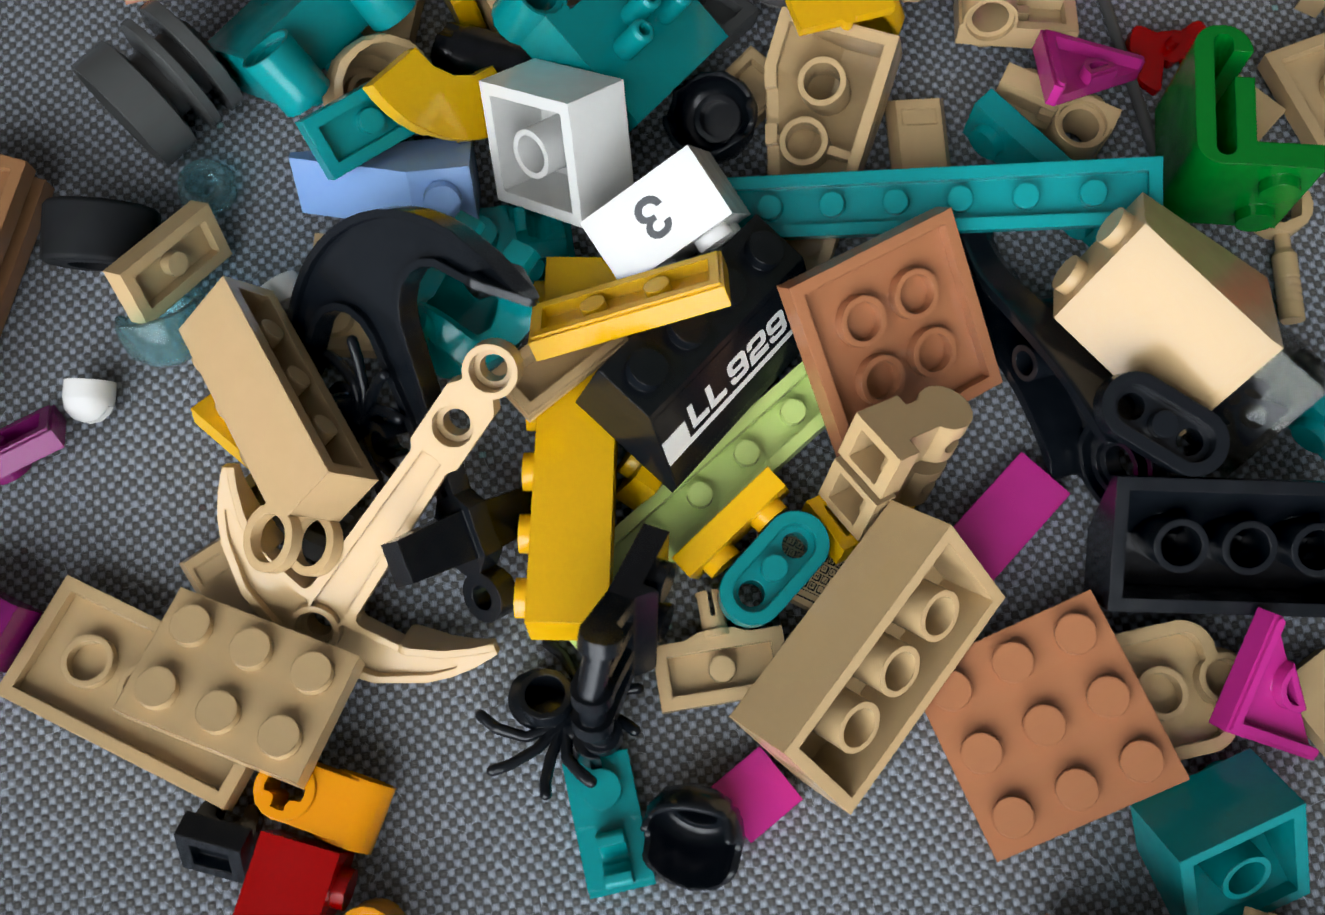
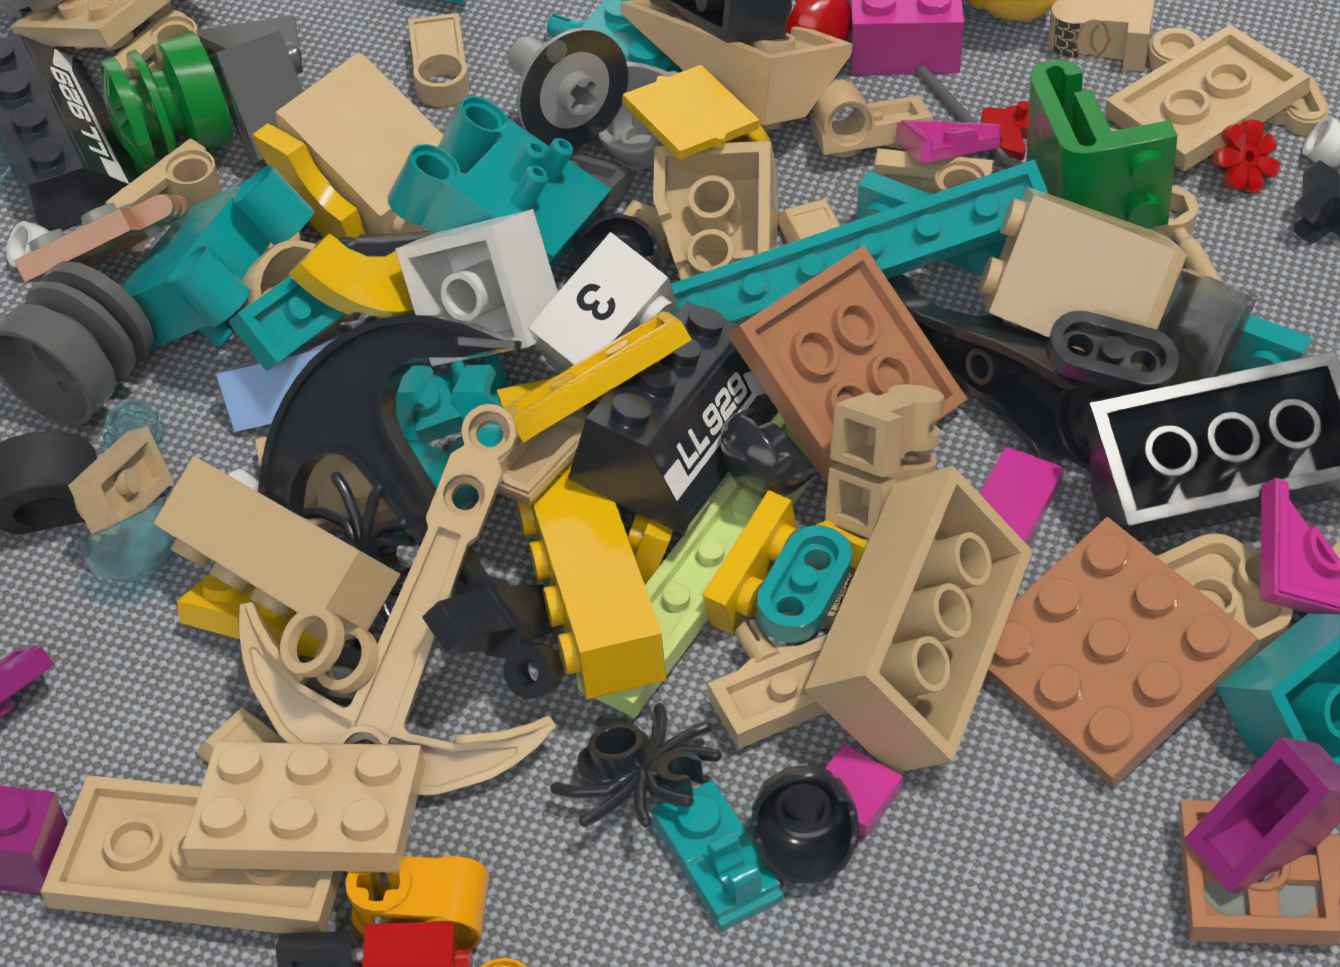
camera: 15 degrees left, 25 degrees down
white hinge [62,378,117,424] -> none
black plate [570,523,676,757] -> none
none -> black hair [721,408,817,499]

